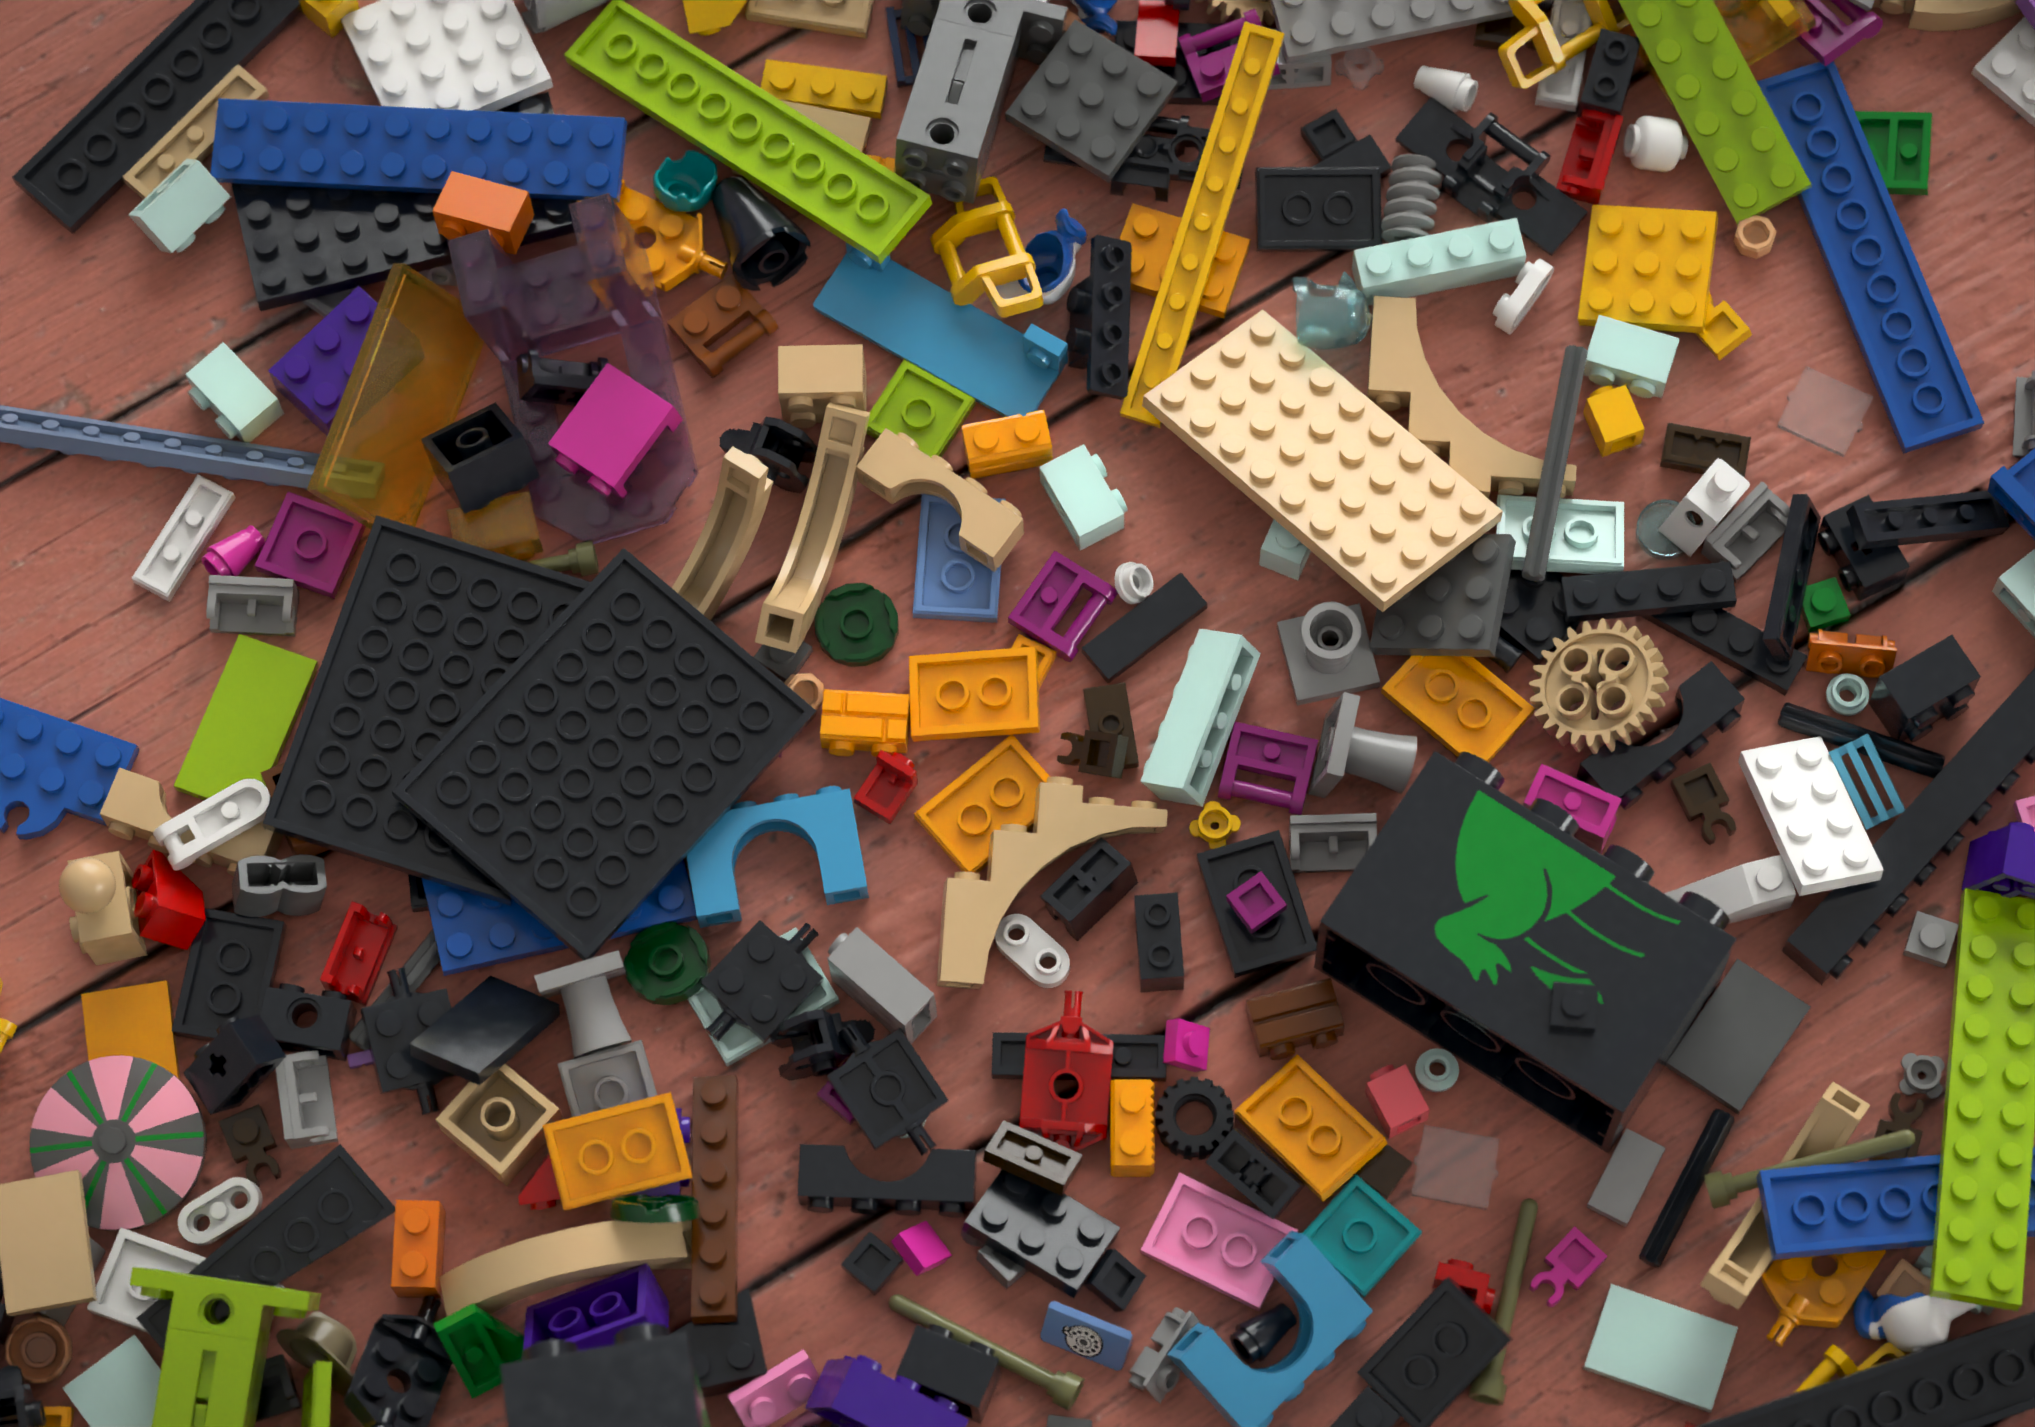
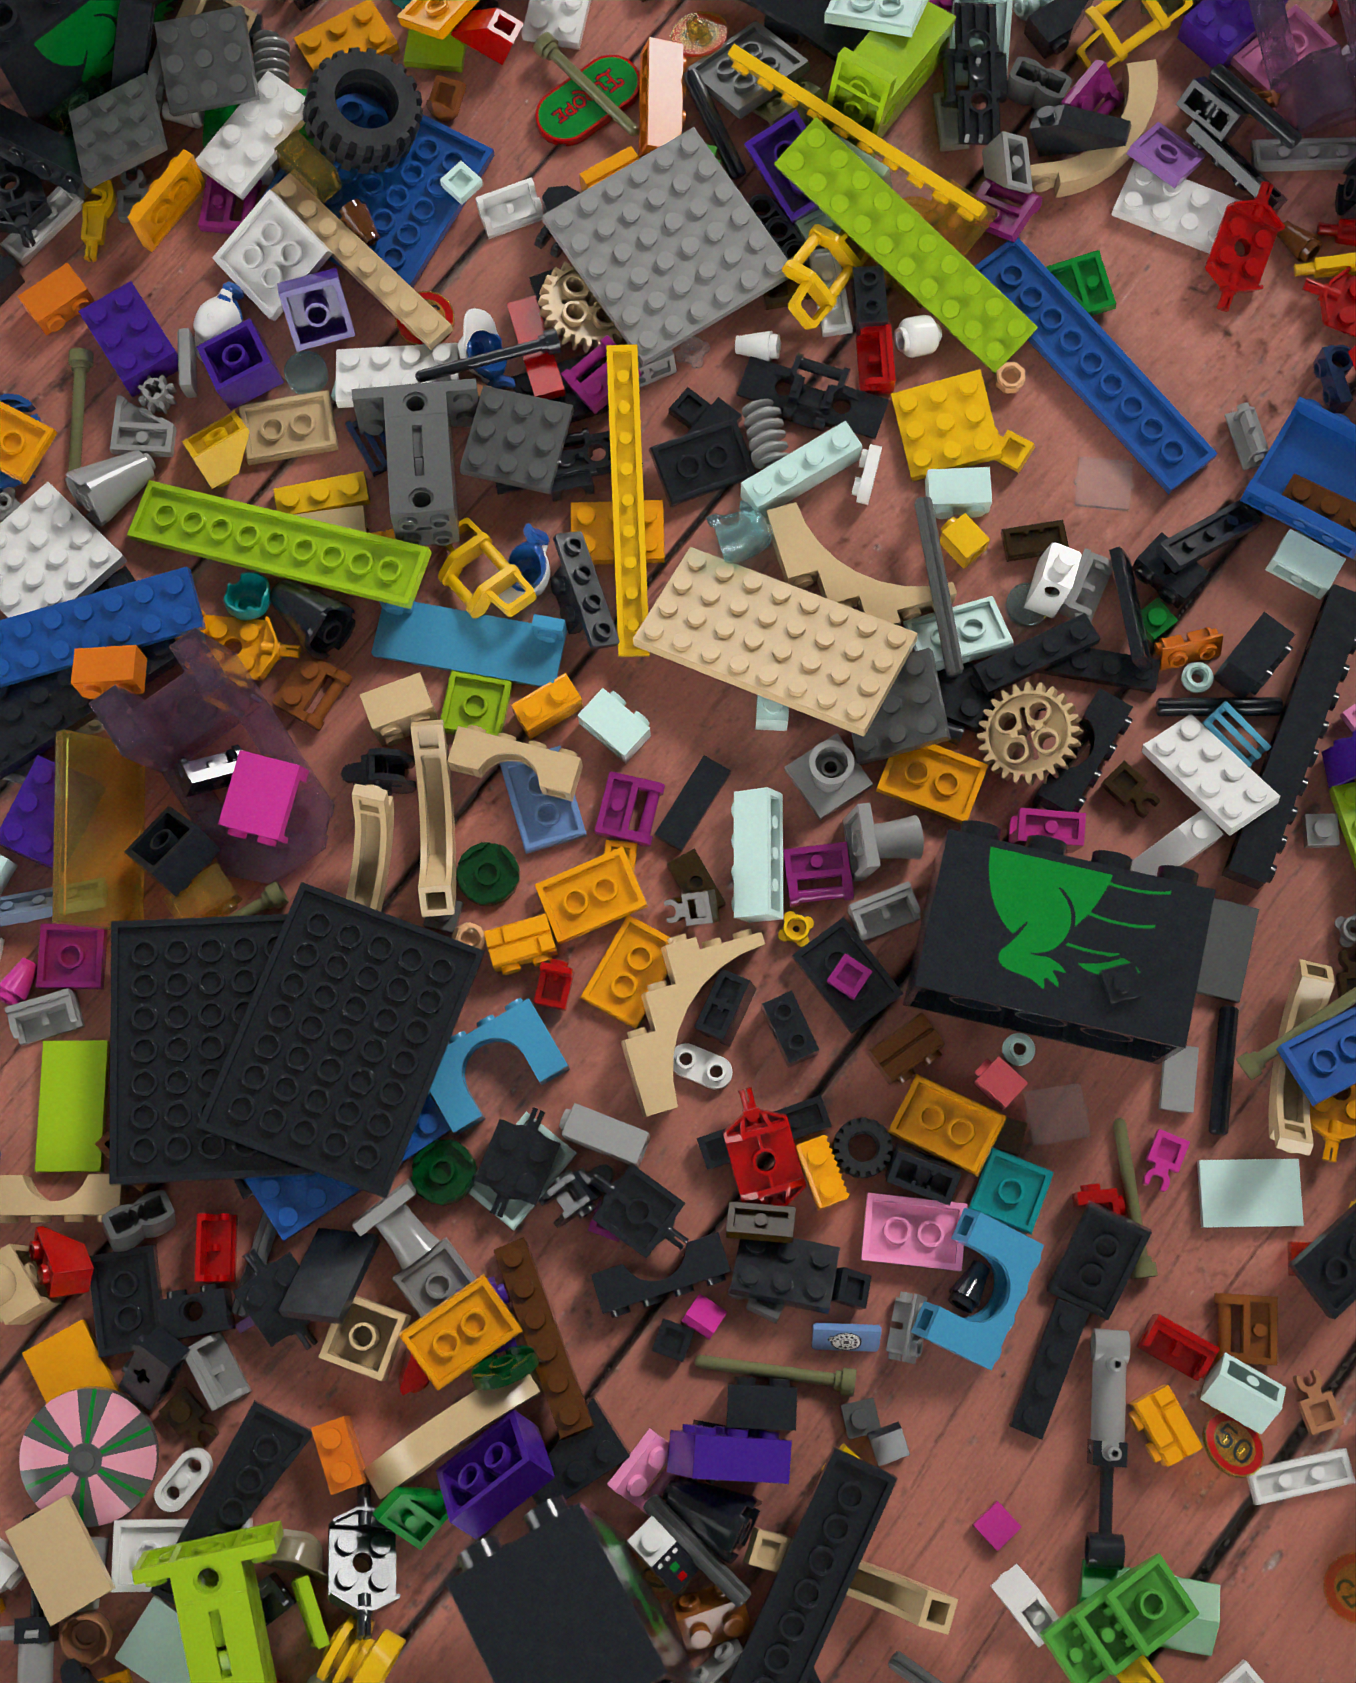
camera: 20 degrees left, 5 degrees up
white plate [153,779,271,871] -> none
white plate [1115,562,1153,604] -> none
dark pink plate [1163,1018,1210,1072] -> none

